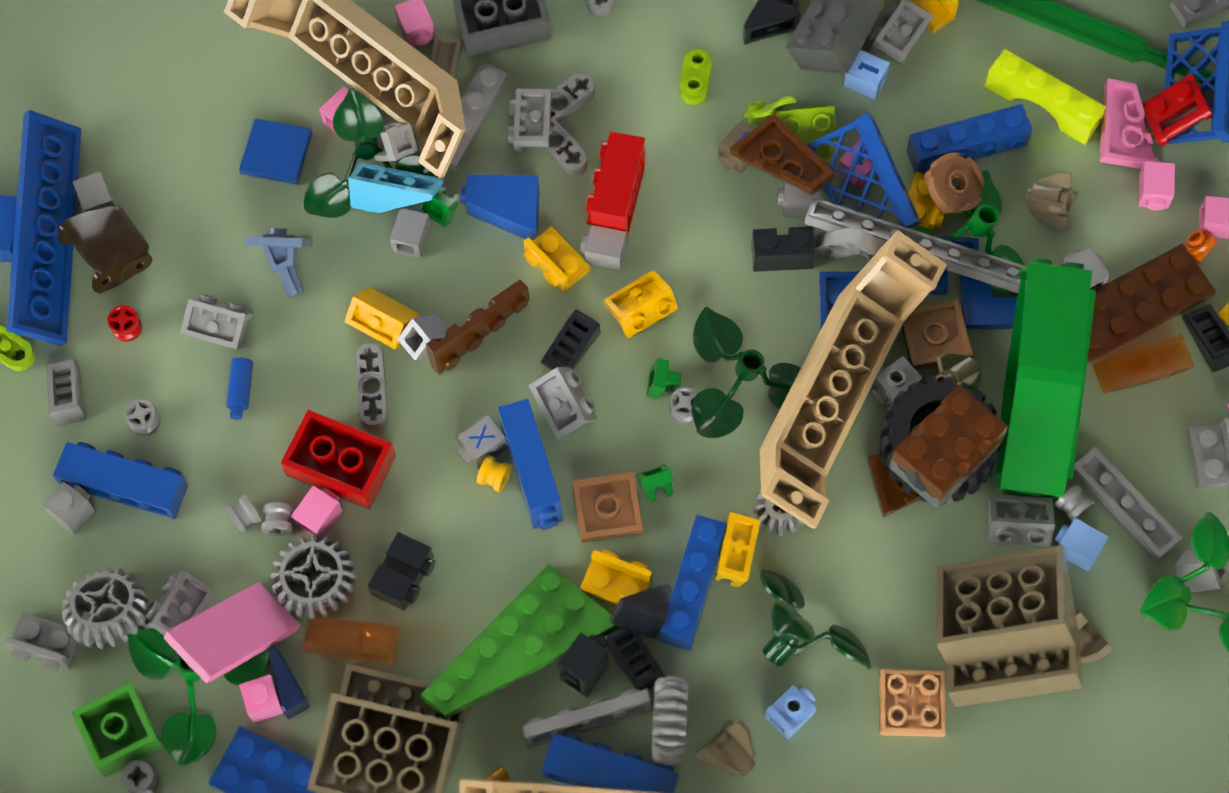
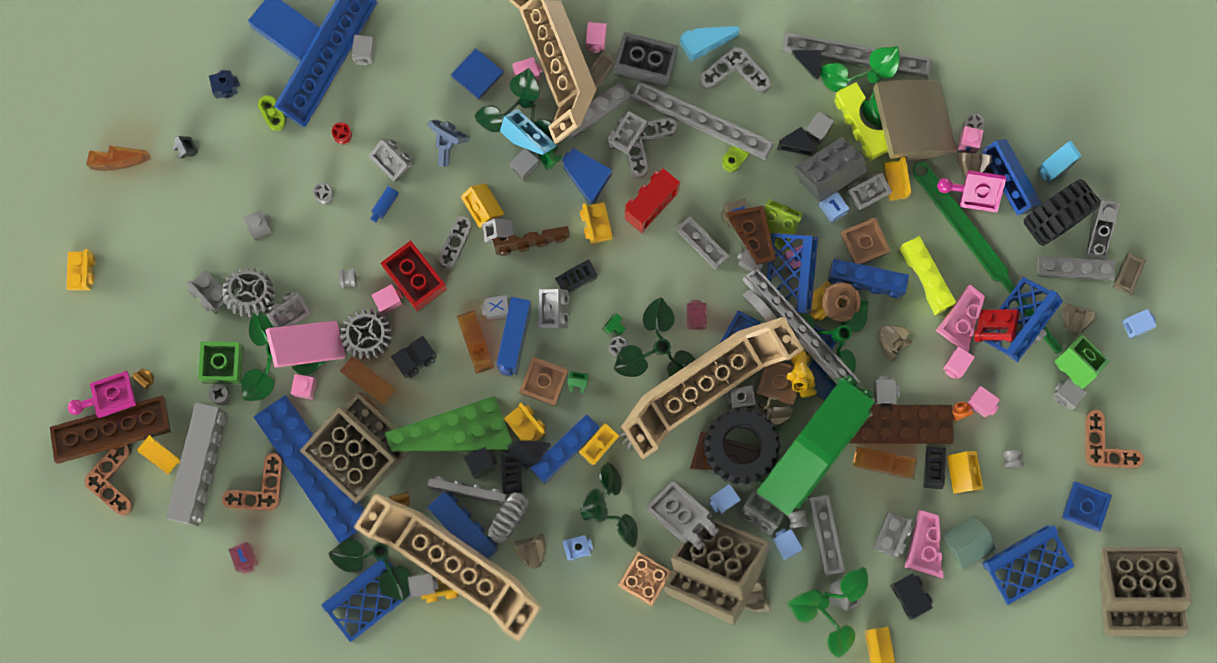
camera: 25 degrees right, 10 degrees up
light grey slope [46,359,85,426] -> none
blue brick [53,442,188,519] -> none
dark brown piece [58,205,153,294] -> none
light grey wheel [261,502,293,536] -> none
dark blue slope [269,646,310,719] -> none
light grey panel [374,123,418,161] -> none
yellow wheel [476,455,512,493] -> none
light grey brick [580,225,627,271] -> none
yellow bracket [603,270,678,338] -> none
lime plate [743,95,797,124] -> none
black brick [751,226,815,272] -> none
reddish brown piece [889,385,1008,510] -> none
none -> clear orange slope [457,310,494,374]
none -> light grey tile [632,81,774,161]
none -> light grey tile [646,481,719,550]
none -> light grey plate [676,216,729,270]
none -> clear pink brick [686,300,707,329]
none -> light blue brick [709,484,741,515]
none -> yellow animal [787,347,817,398]
none -> medium nougat plate [840,218,891,264]

